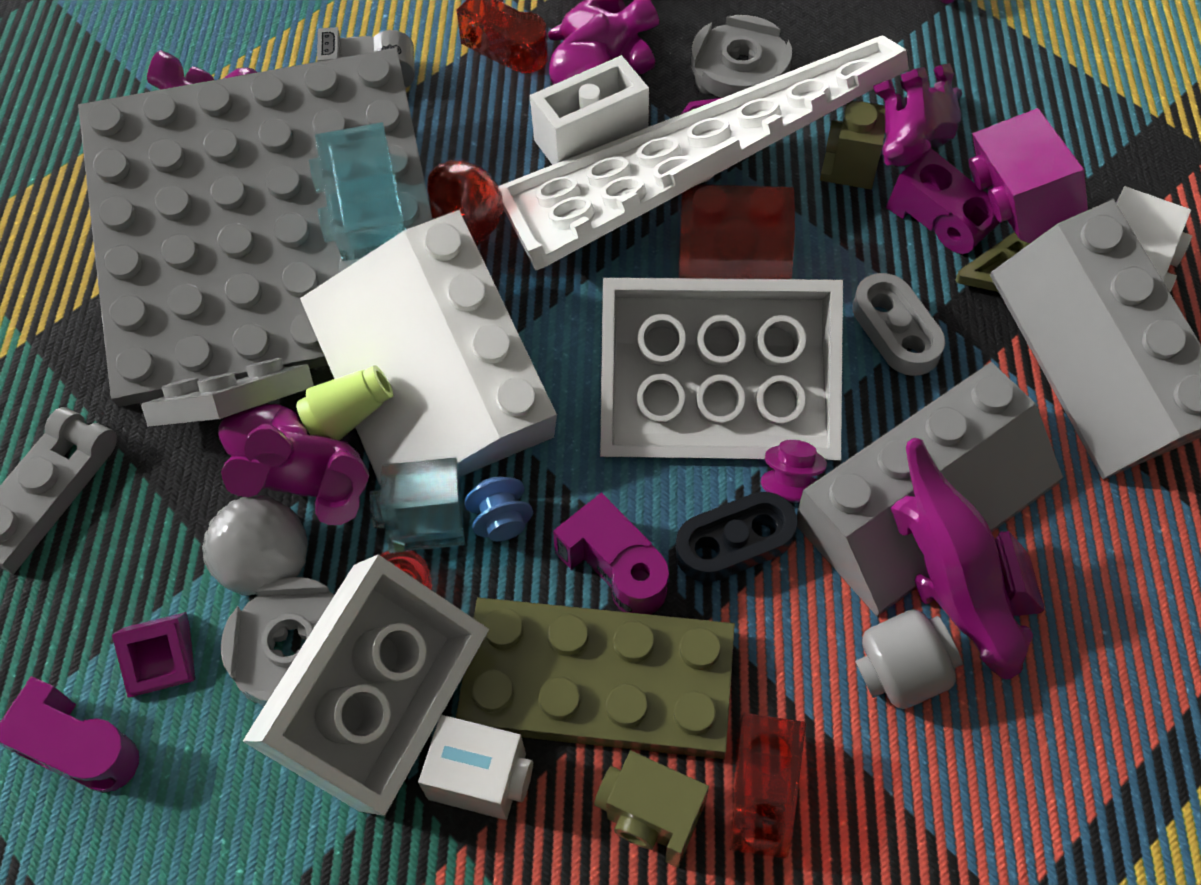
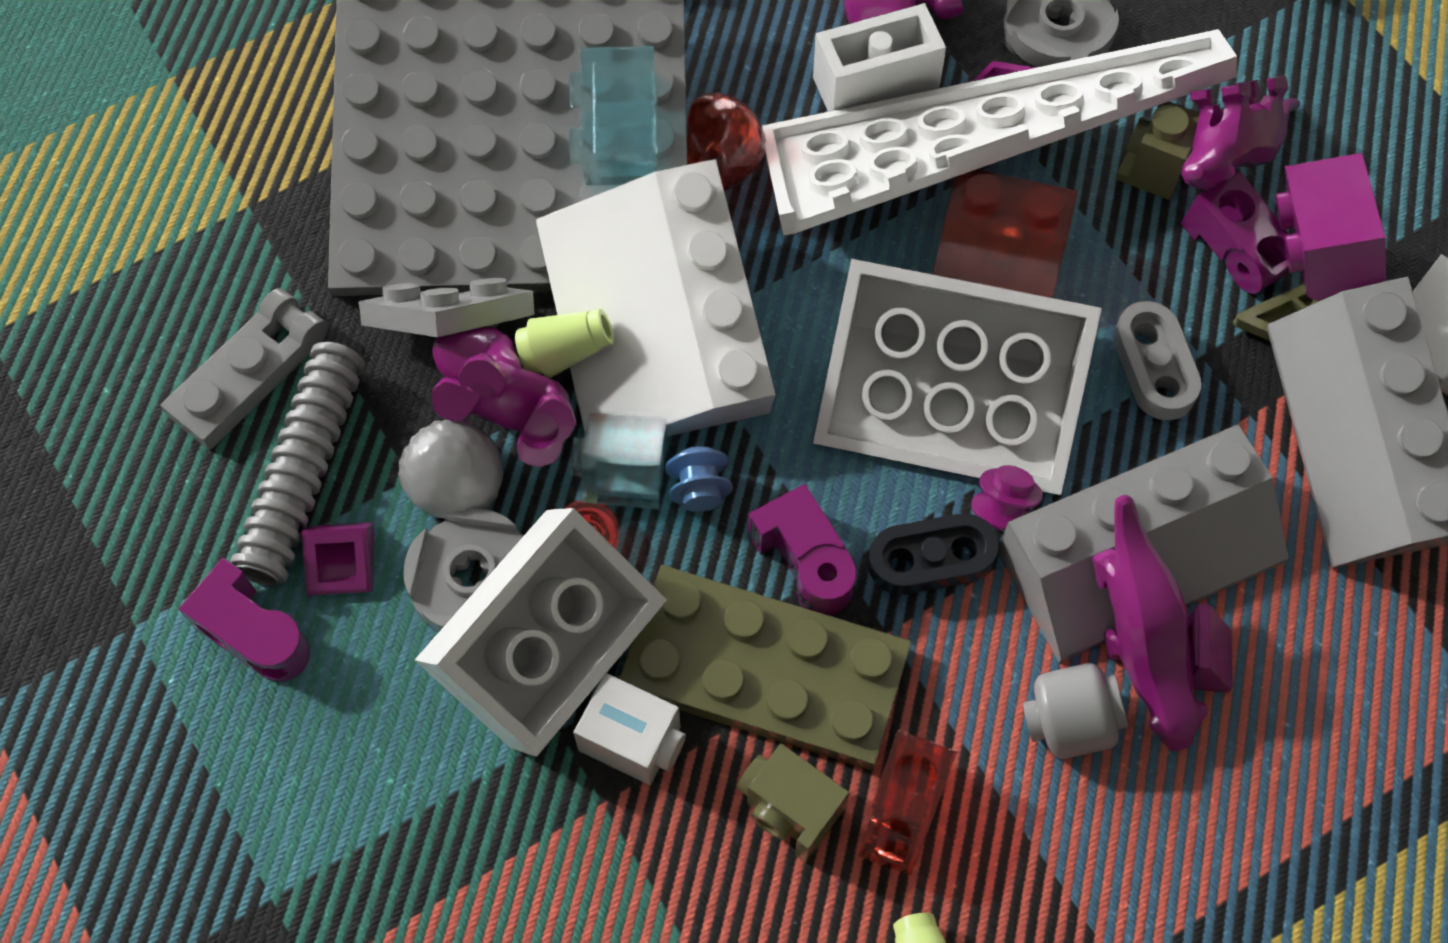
camera: 10 degrees right, 5 degrees up
none -> light grey piece [230,342,366,586]

